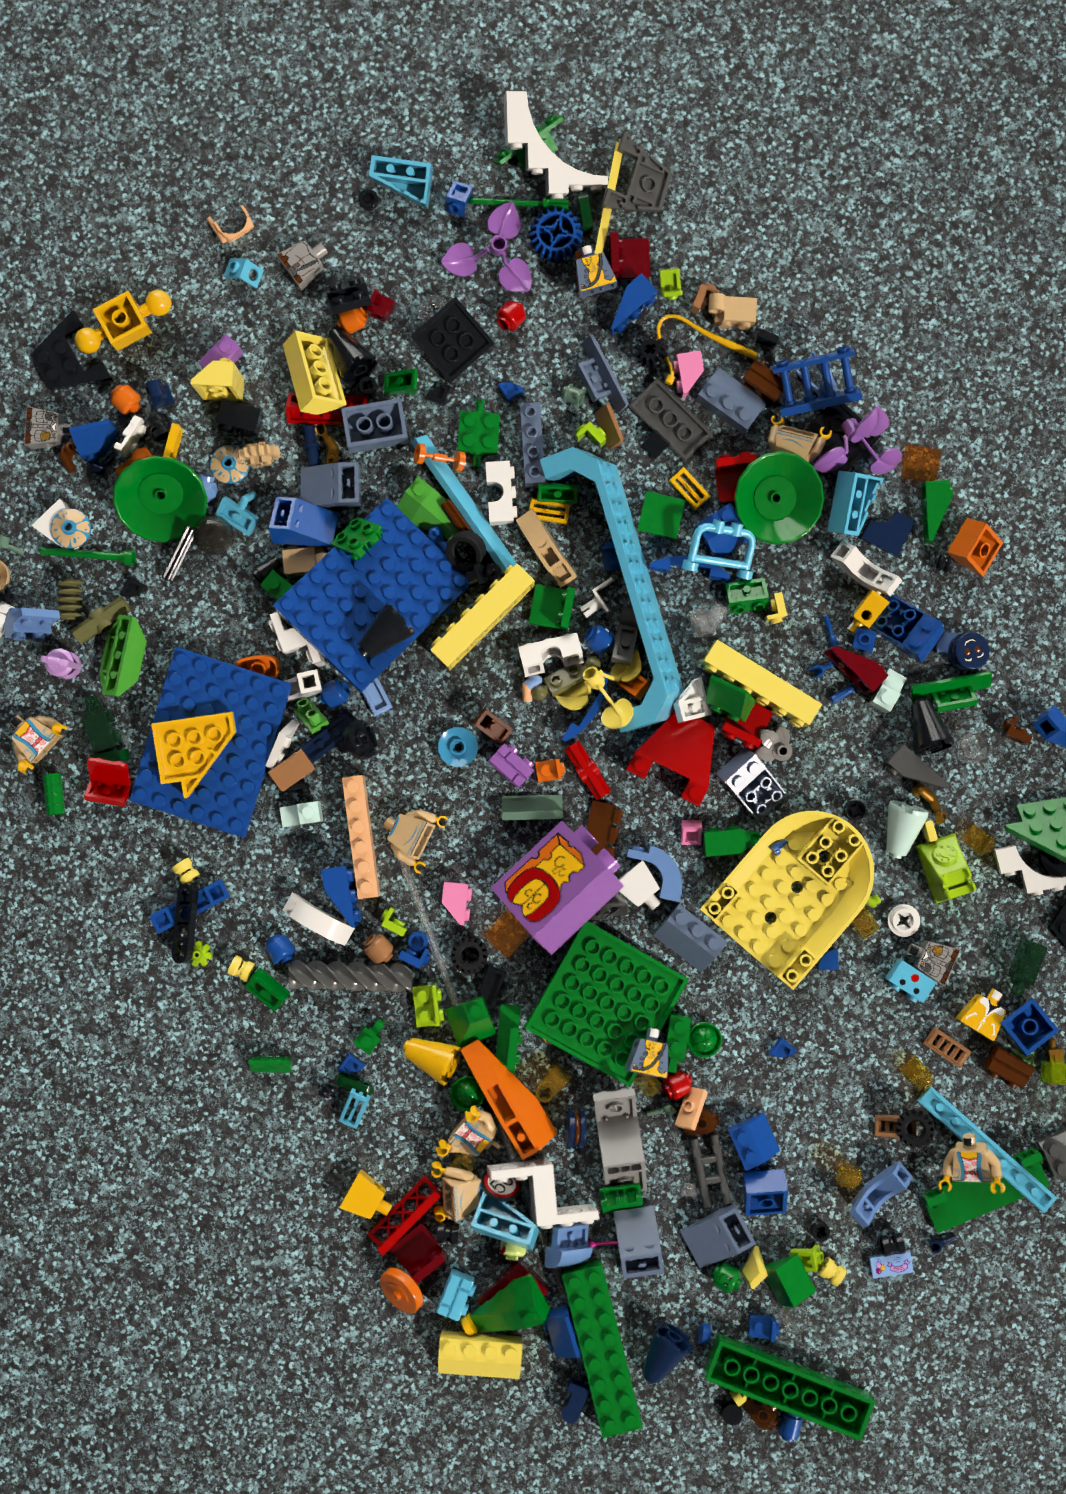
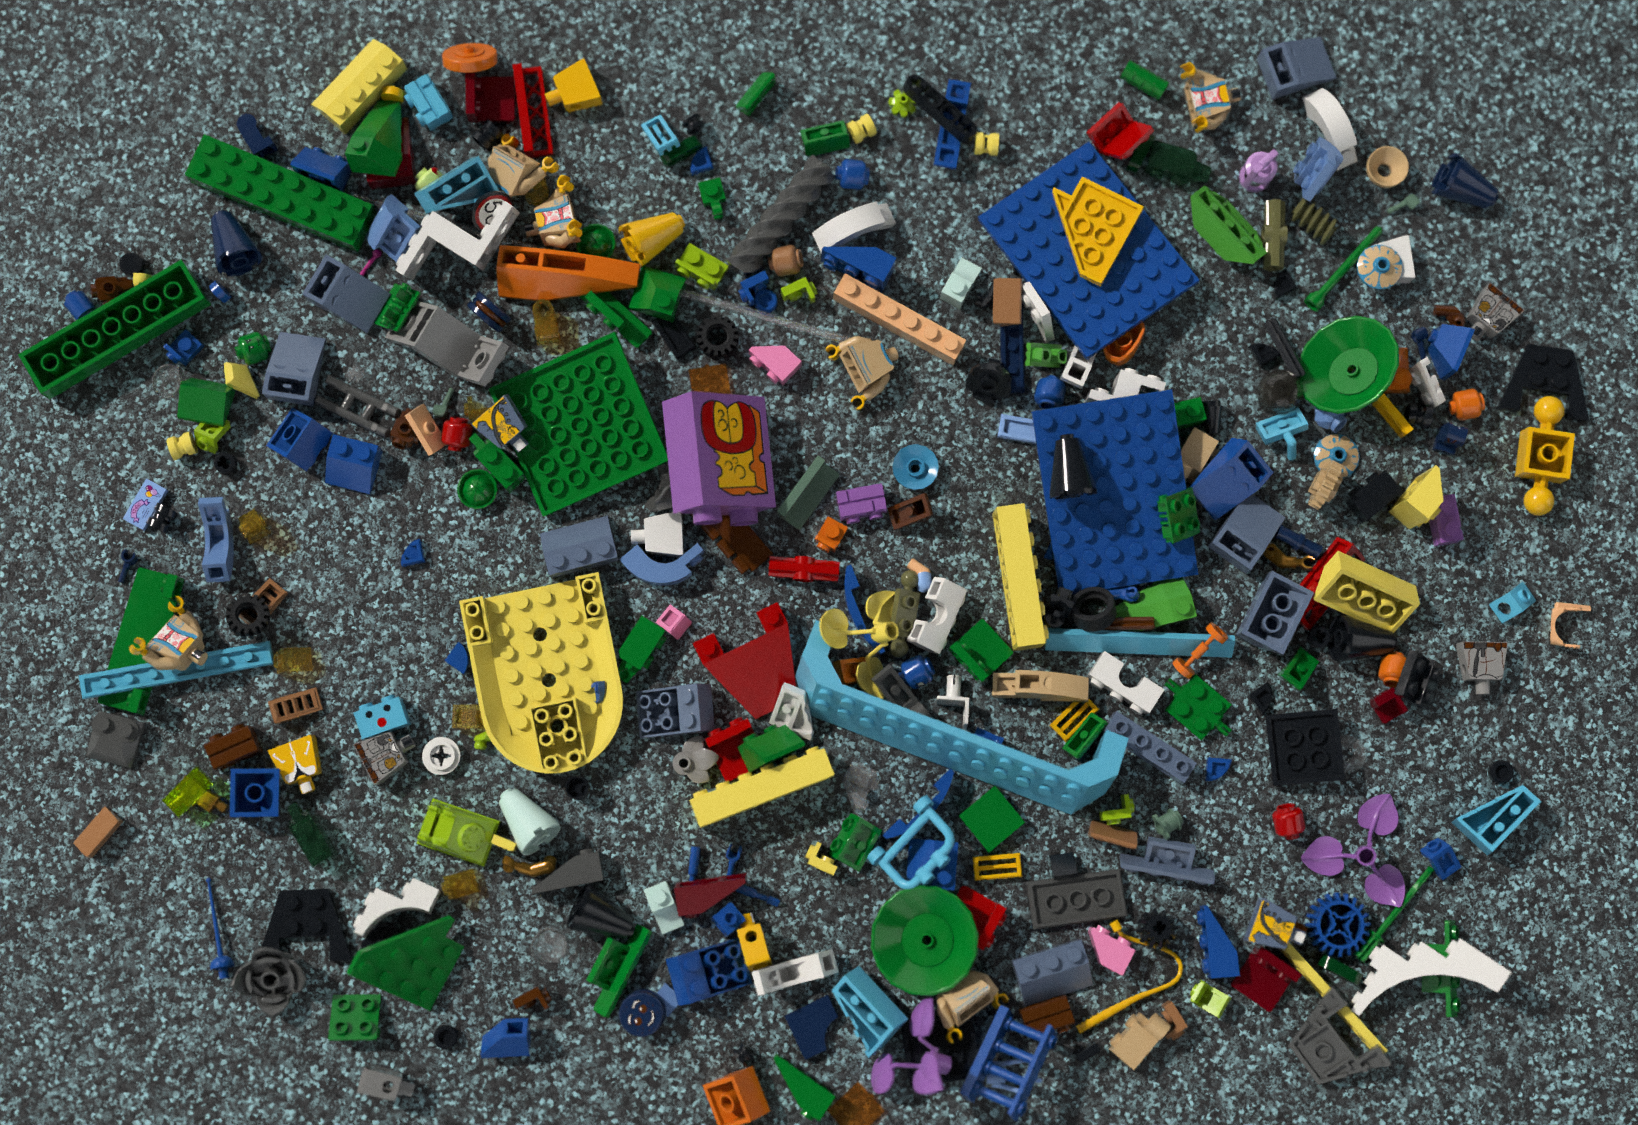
camera: 120 degrees right, 5 degrees down
none -> black tile [1248,343,1281,367]

